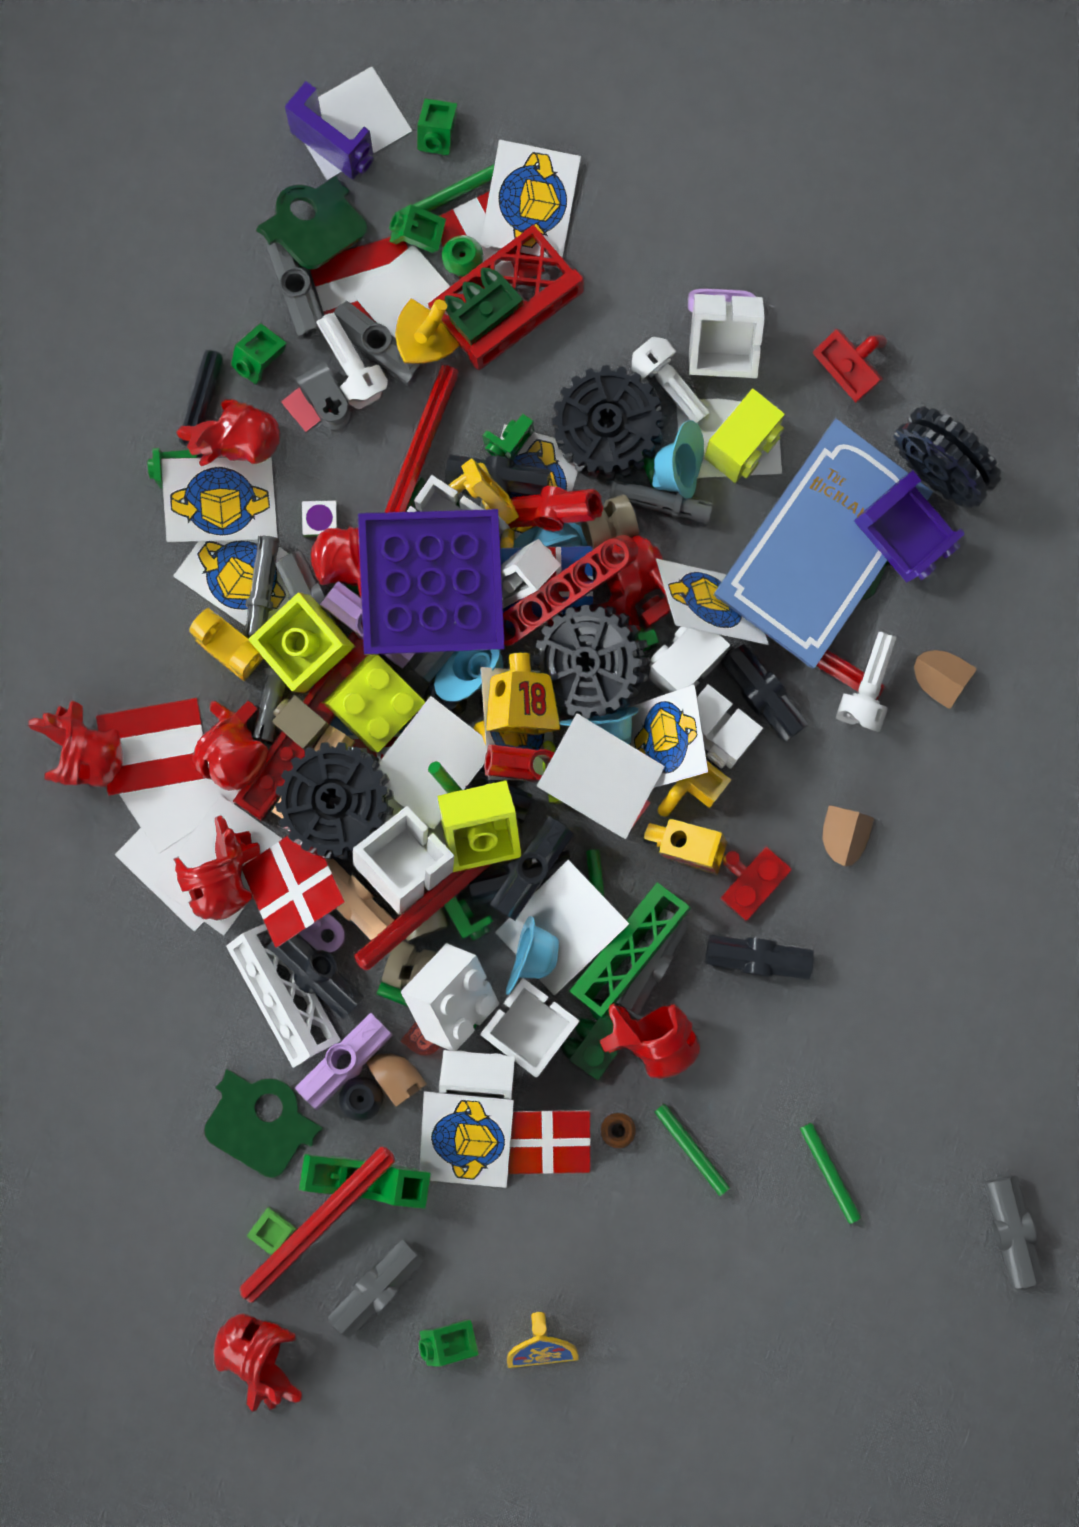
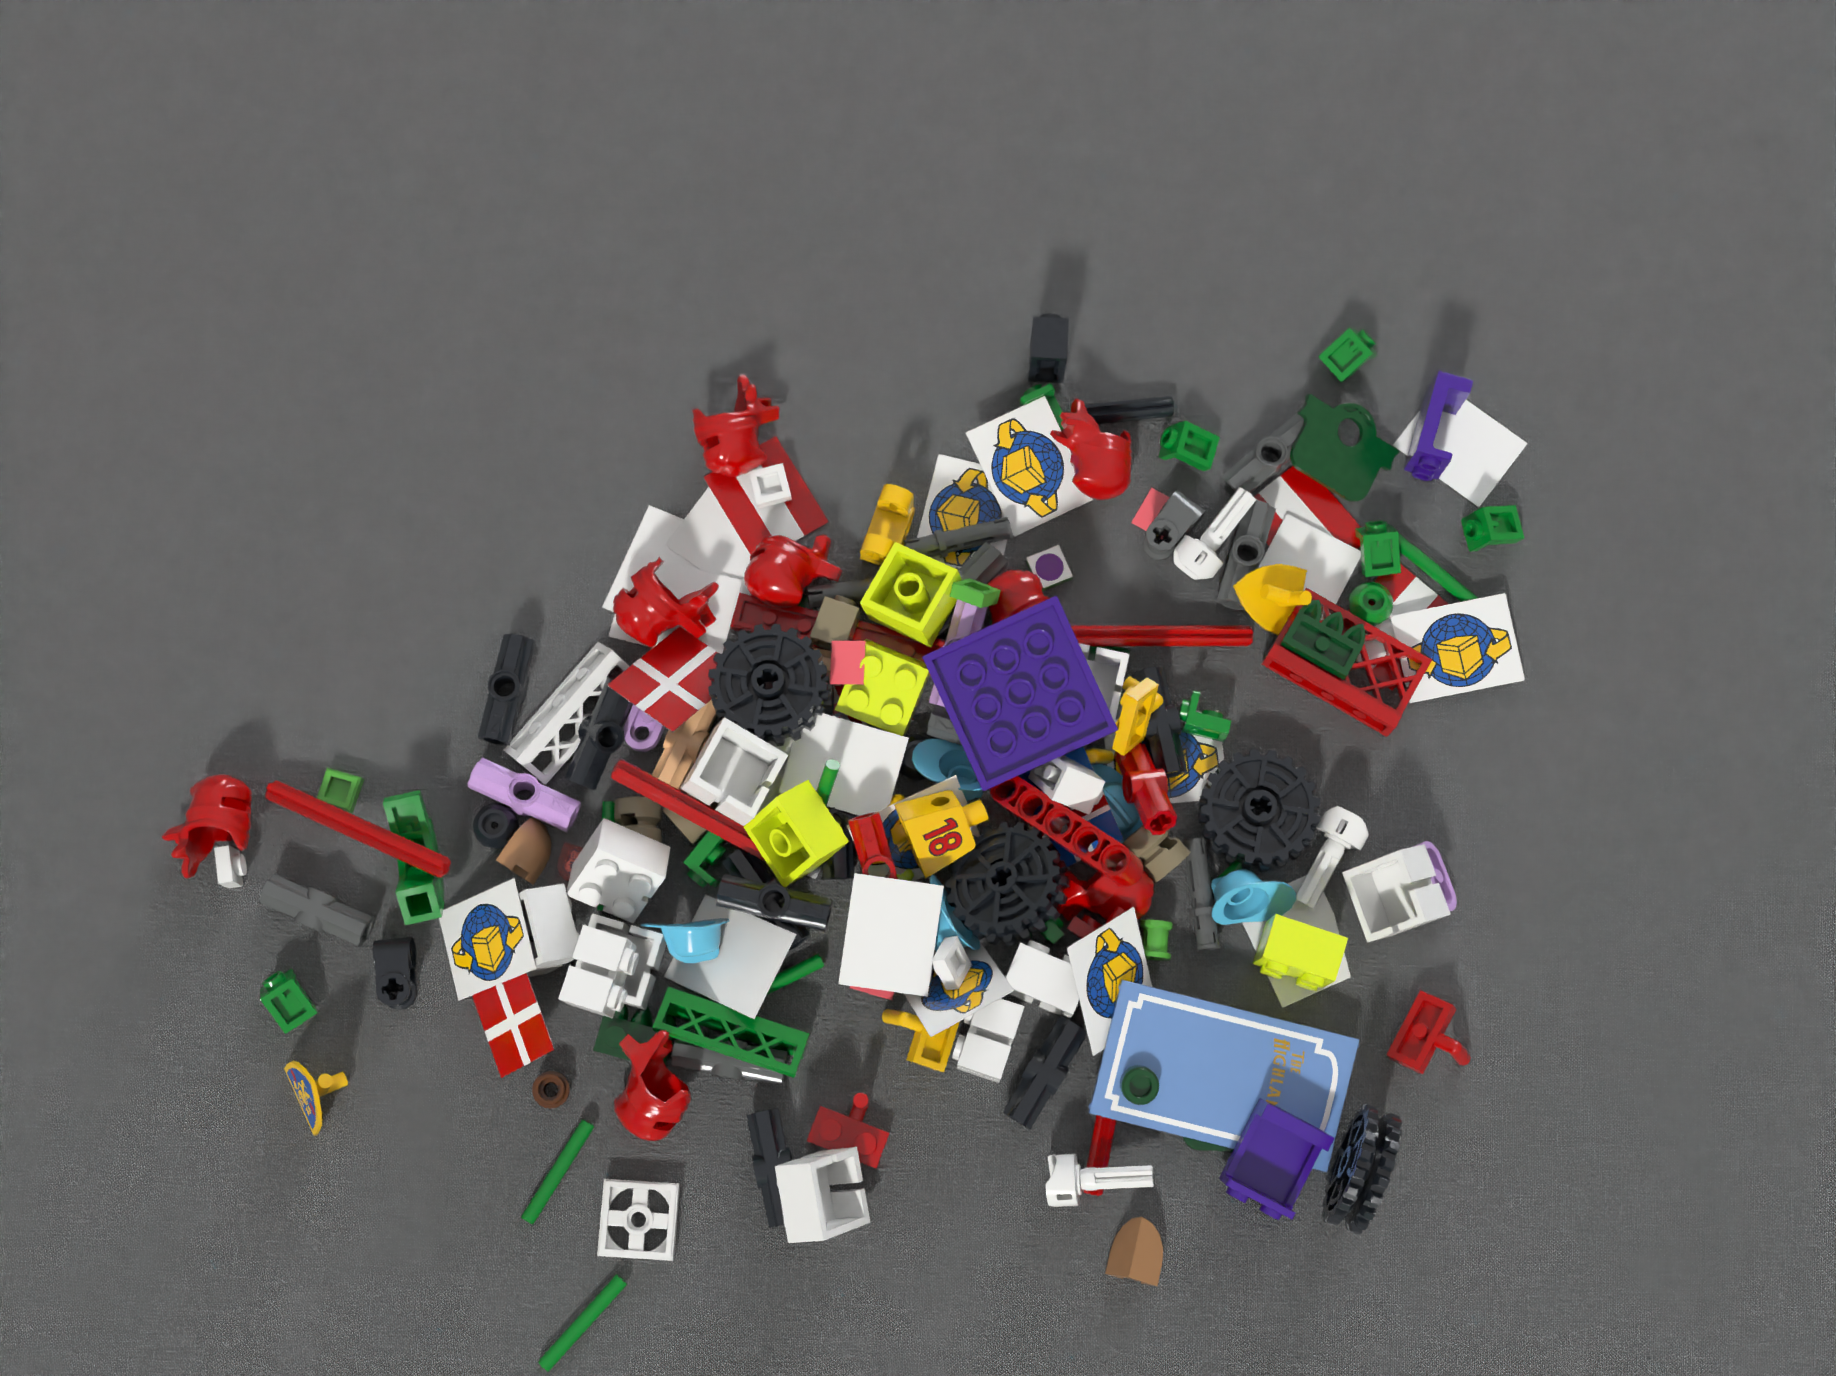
camera: 70 degrees right, 5 degrees down
dark green piece [204,1069,323,1178] -> none
yellow torso [644,819,728,875] -> none
medium nougat brick [822,805,874,866] -> none
none -> white plate [214,845,247,889]
none -> black piece [373,936,417,1010]
none -> black piece [478,633,535,746]
none -> white piece [558,925,639,1018]
none -> white piece [597,1179,680,1261]
none -> white plate [749,463,792,508]
none -> white piece [775,1147,870,1243]
none -> coral sticker [830,641,866,685]
none -> white plate [932,936,972,990]
none -> bright green tile [950,578,1001,608]
none -> black brick [1028,313,1069,383]
none -> dark green tile [1120,1065,1159,1105]
none -> bright green bush [1140,920,1173,961]
none -> green bracket [1318,327,1378,383]

